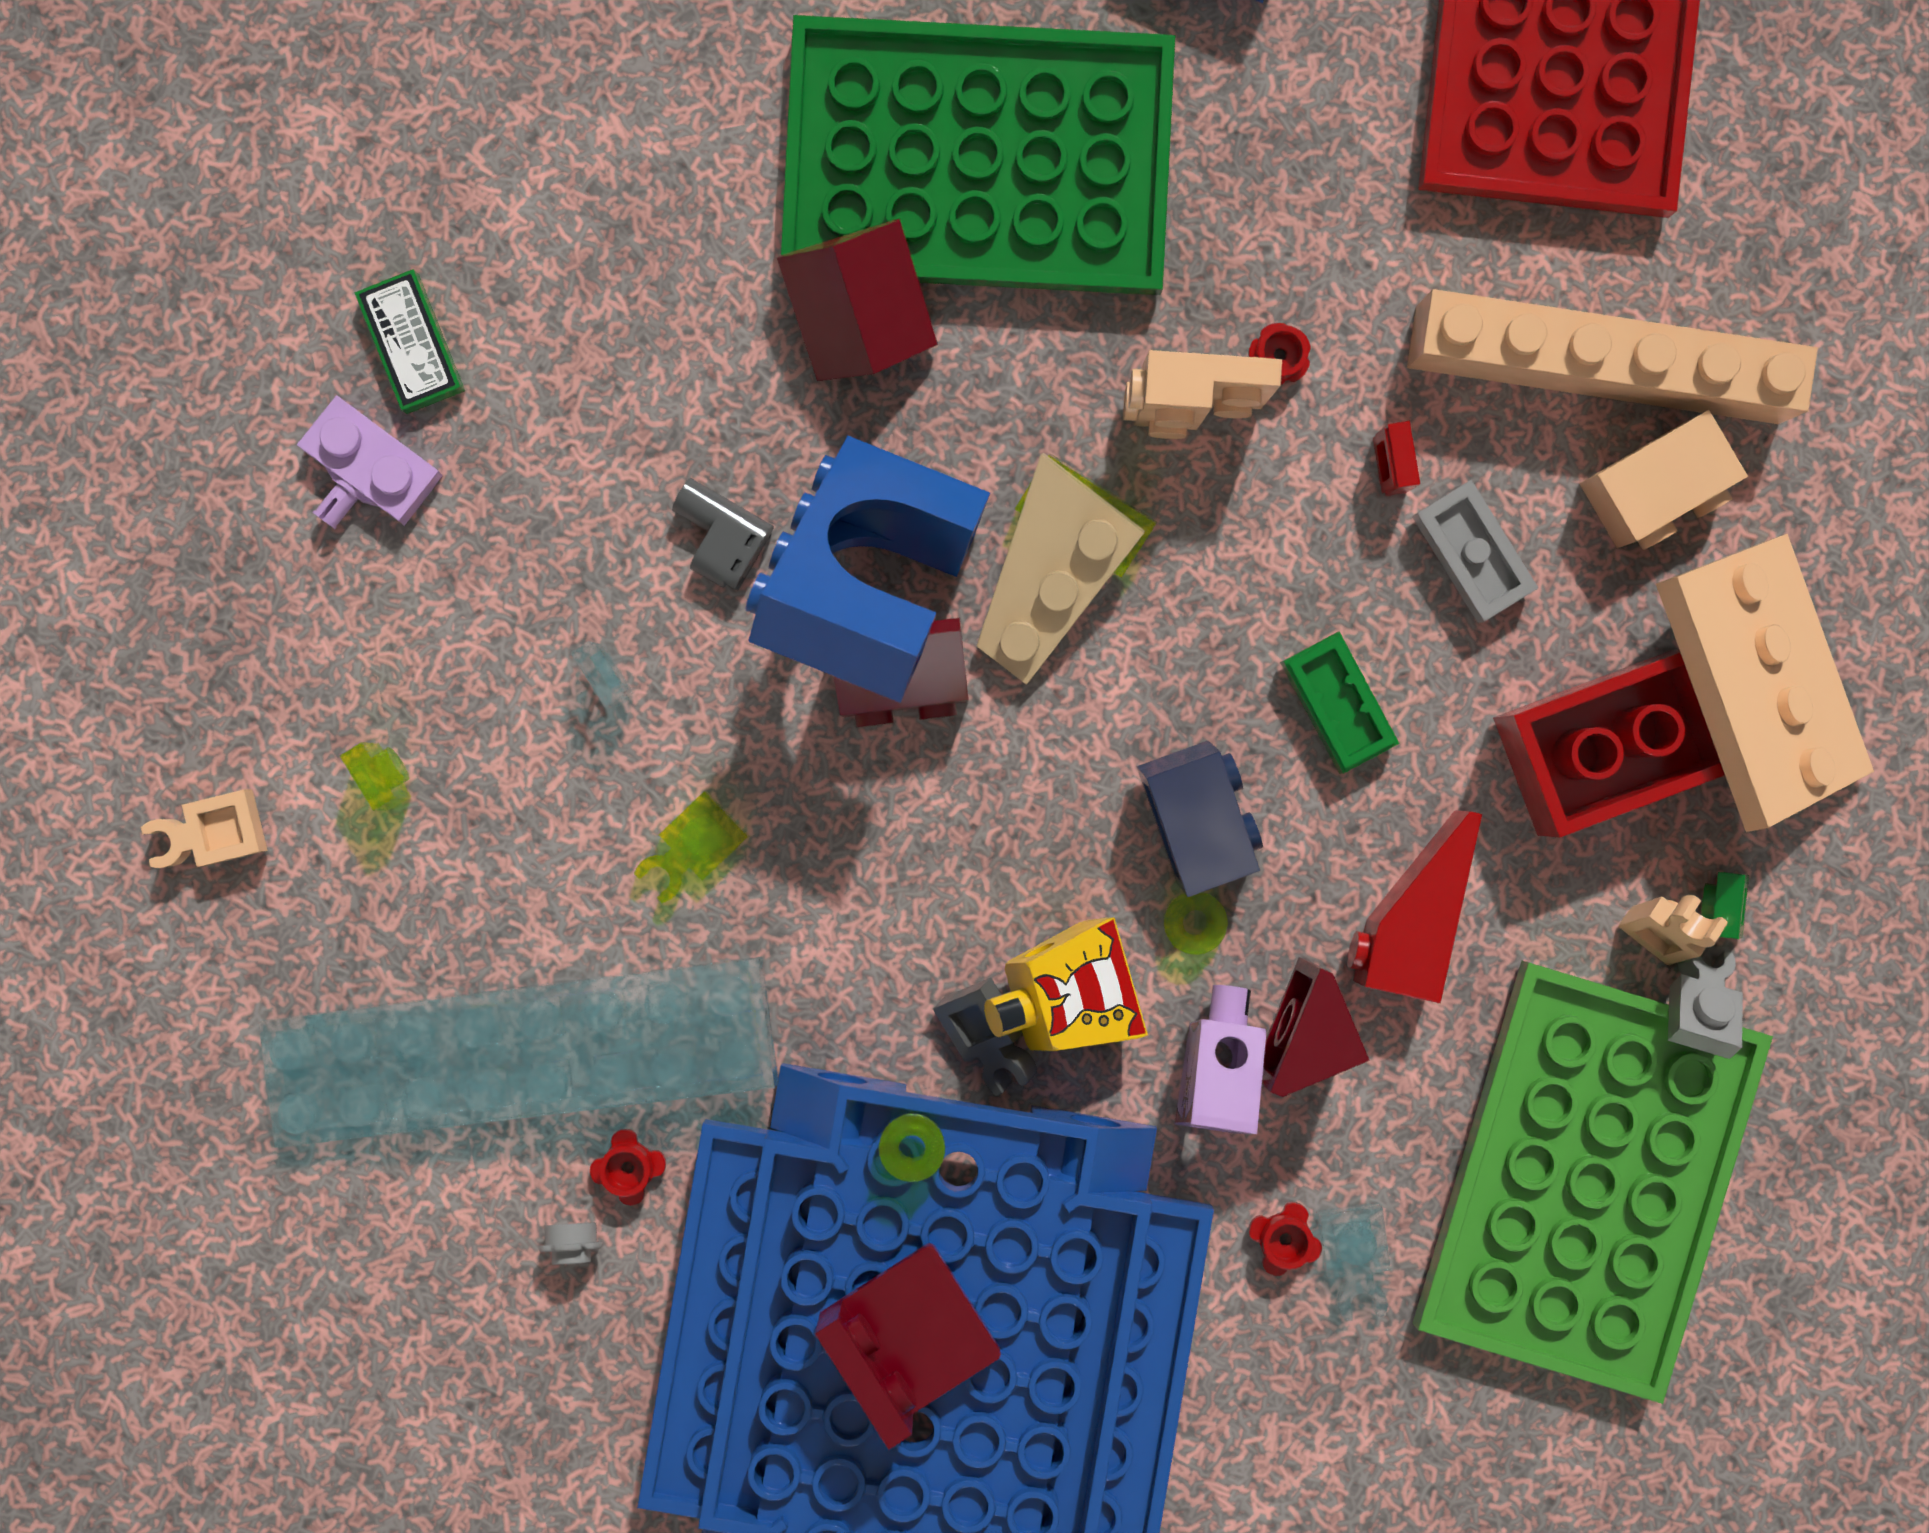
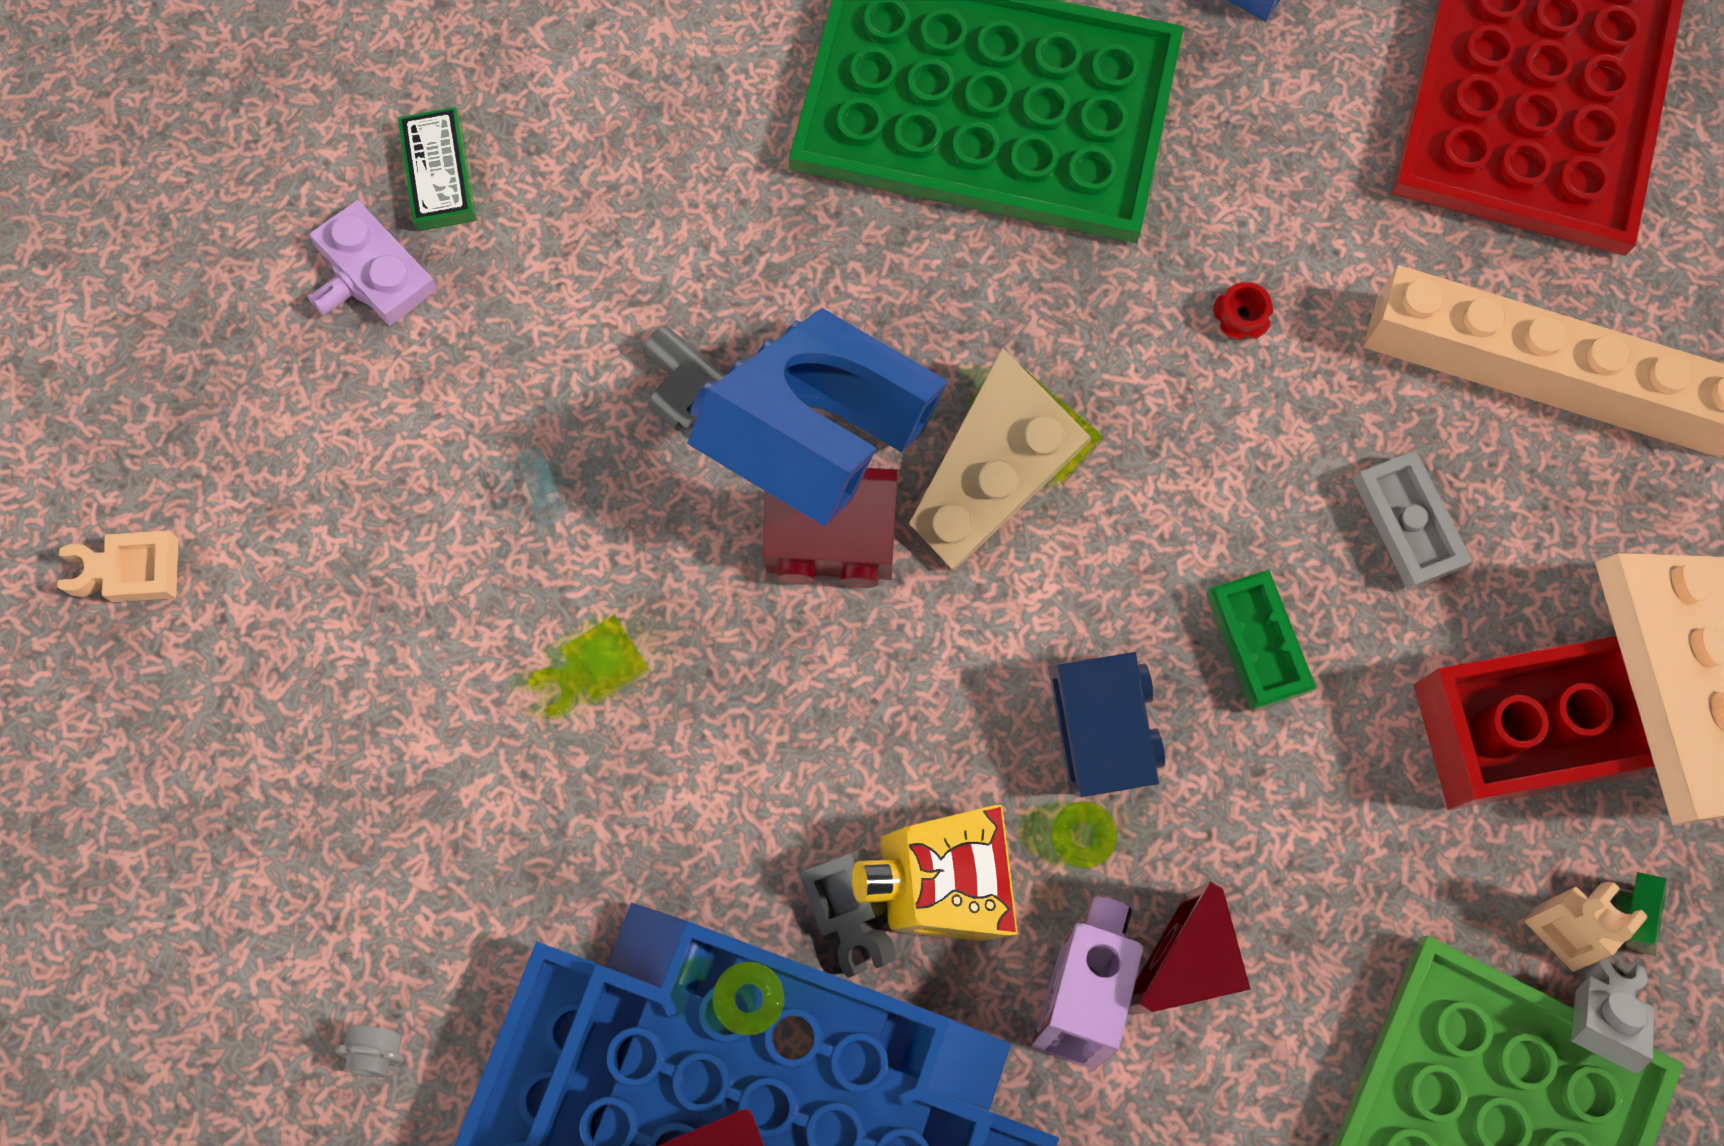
camera: 15 degrees right, 15 degrees down
clear light blue plate [258,956,779,1148] -> none
clear neon green plate [340,742,411,811] -> none
red plate [590,1129,666,1206] -> none
dark red slope [777,218,938,381] -> none
light nougat plate [1123,350,1282,439] -> none
red slope [1347,810,1482,1004] -> none
red tile [1373,420,1420,496] -> none
light nougat brick [1579,410,1748,550] -> none

